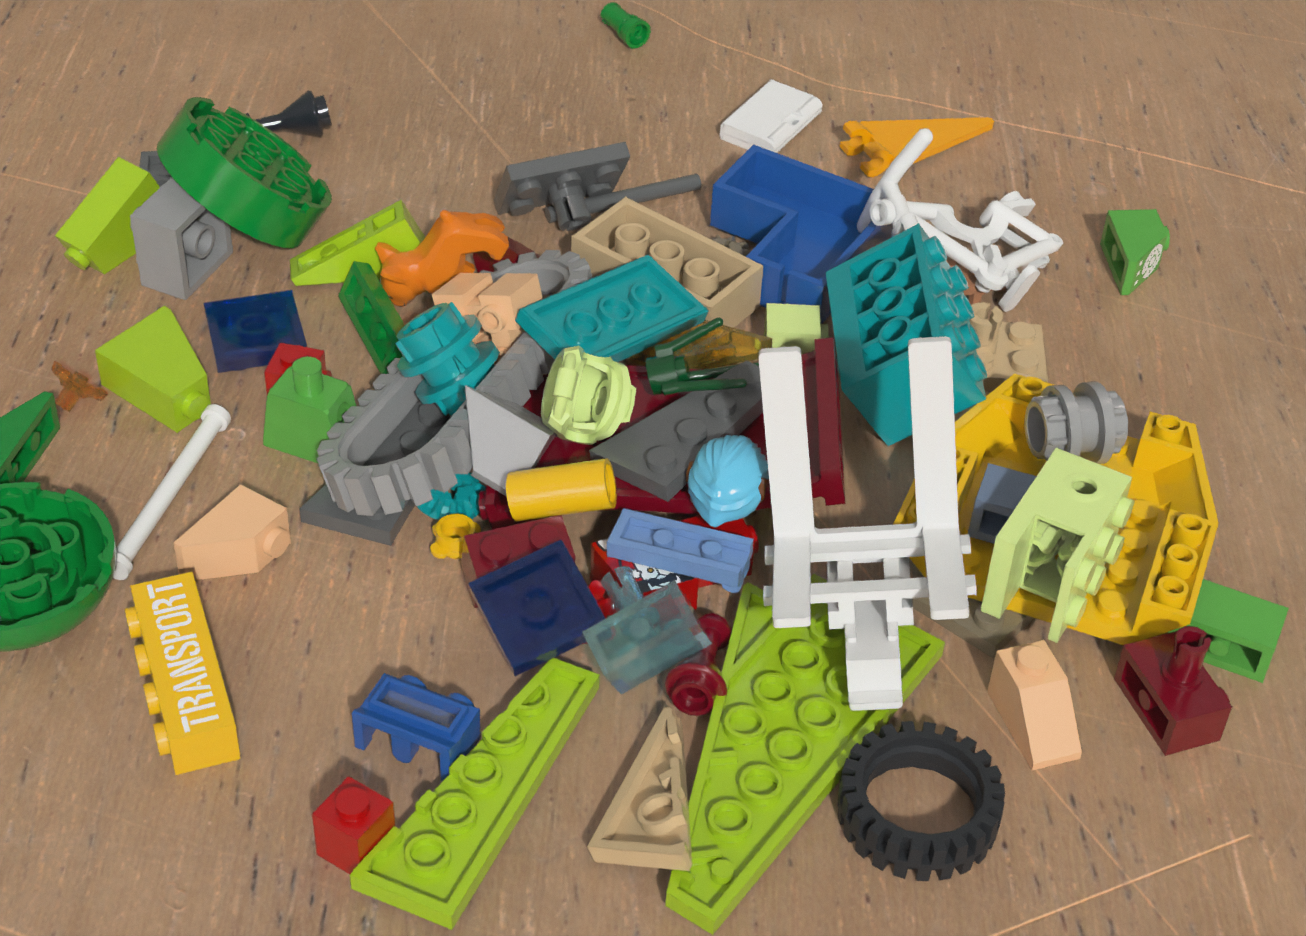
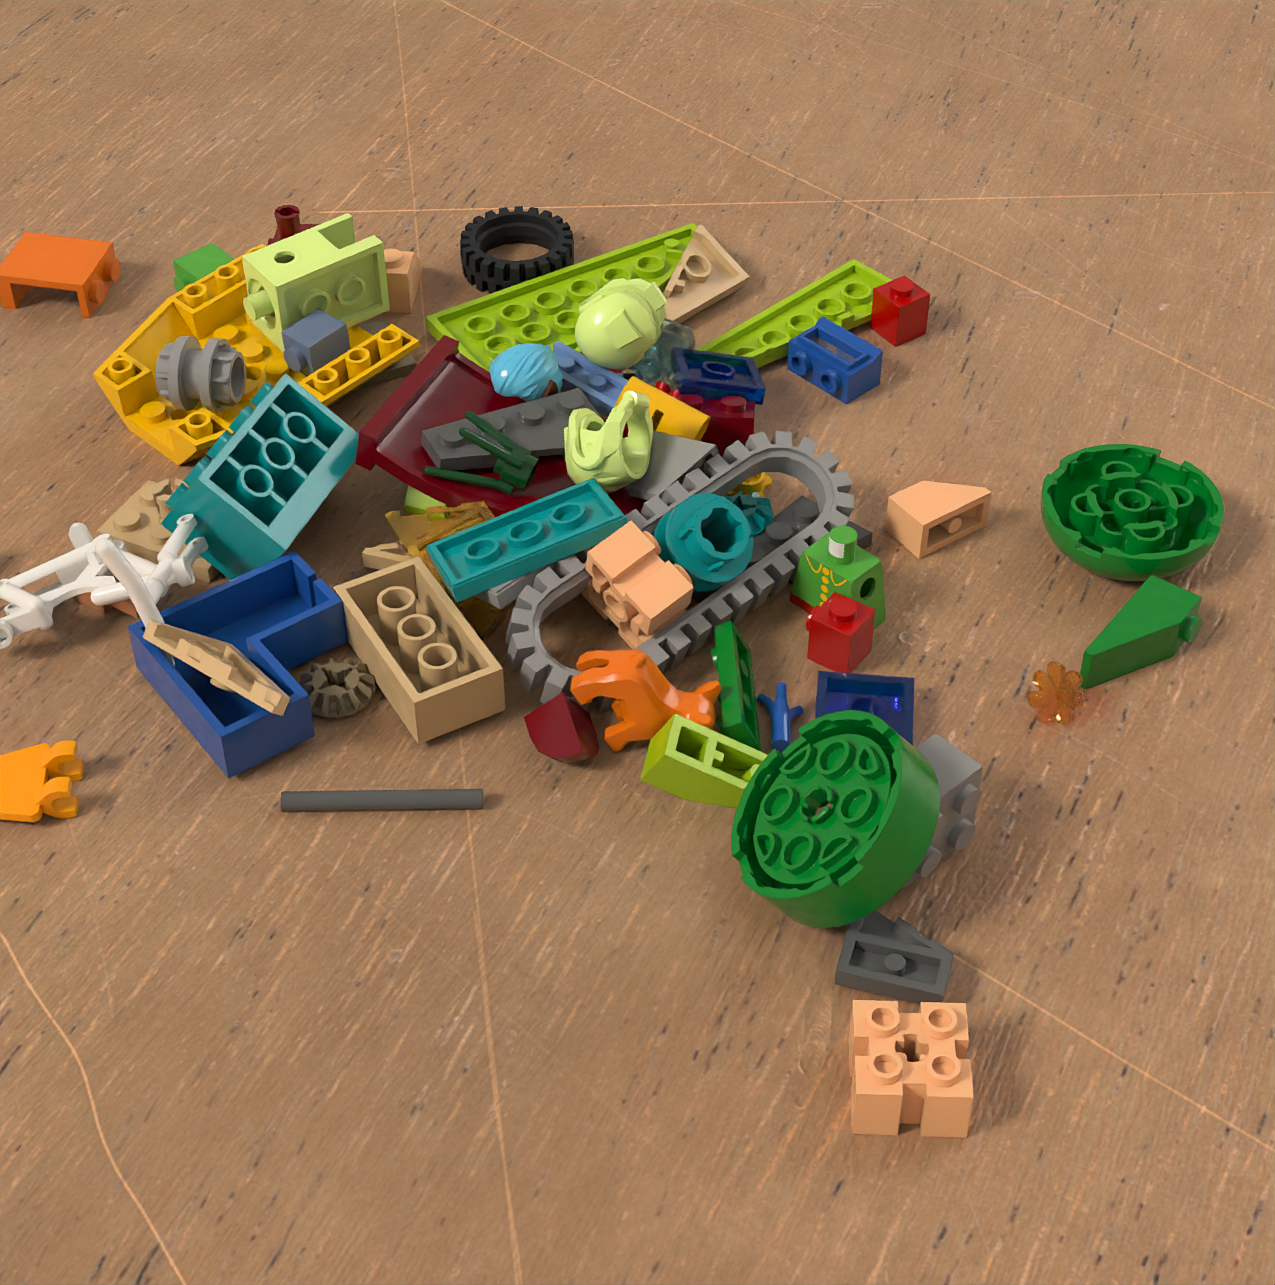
camera: 155 degrees left, 0 degrees up
lime slope [55,157,160,275] -> none
lime slope [95,306,211,433] -> none
white bar [113,404,231,580] -> none
yellow brick [124,572,241,775] -> none
black piece [245,90,332,137] -> none
dark grey plate [493,142,631,231] -> none
green pin [600,2,651,49] -> none
white piece [720,79,823,153] -> none
white piece [759,336,977,711] -> none
yellowish green brick [763,303,828,354] -> none
none -> tan wing [143,619,290,716]
none -> yellowish green helmet [575,278,668,370]
none -> blue bar [757,682,804,752]
none -> light nougat brick [848,1000,974,1138]

